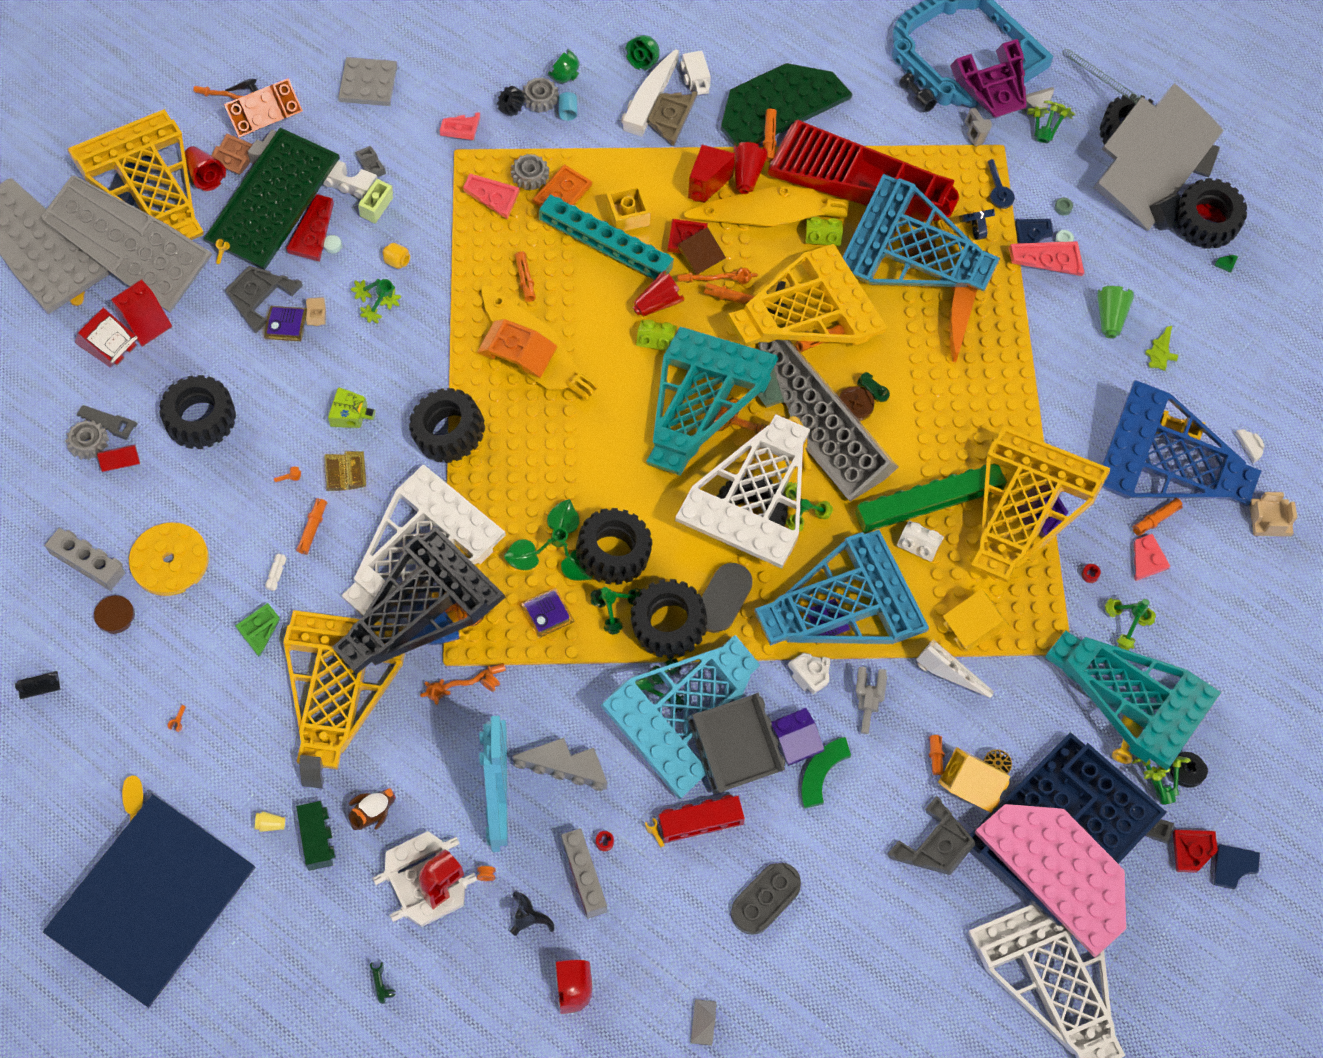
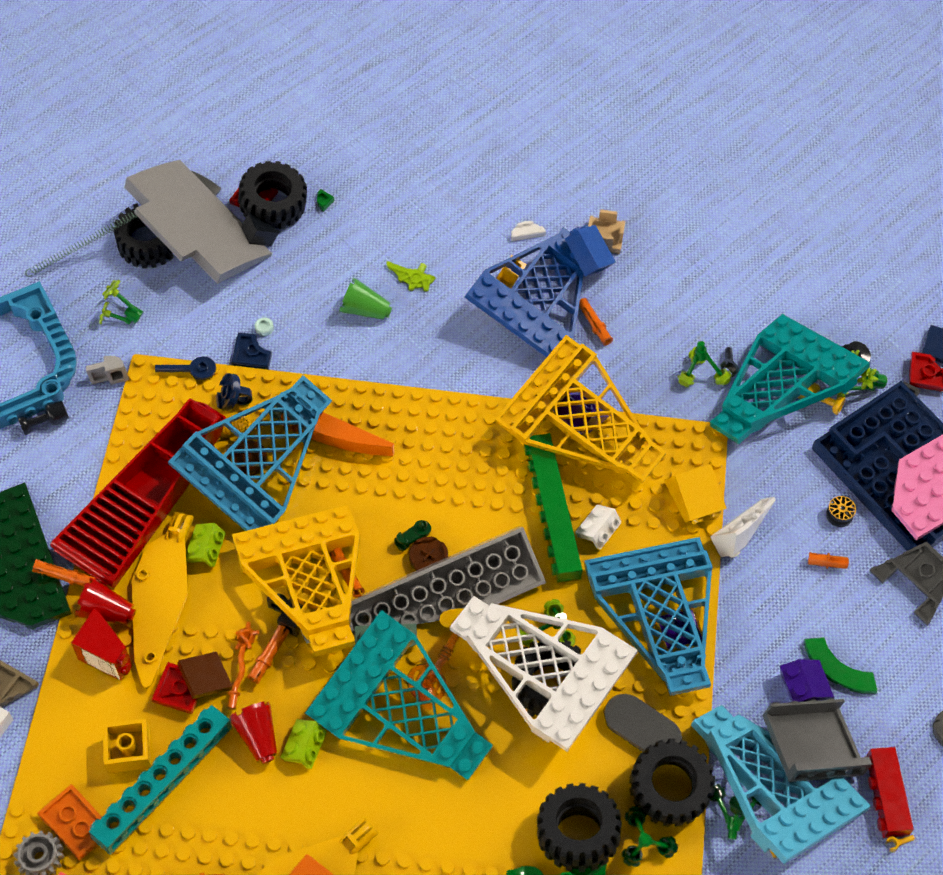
camera: 80 degrees left, 5 degrees down
white plate [787,653,830,694] -> none
light grey plant [856,667,887,734] -> none
yellow slope [938,747,1010,813] -> none
magenta wedge [950,39,1026,118] -> none
coral wing [1009,241,1084,276] -> none
light grey slope [1022,87,1055,117] -> none
sand green tile [1054,198,1073,215] -> none
red bush [1082,564,1101,583] -> none
coral wing [1134,534,1170,581] -> none
none -> blue brick [565,224,616,277]
none -> black piece [720,347,740,377]

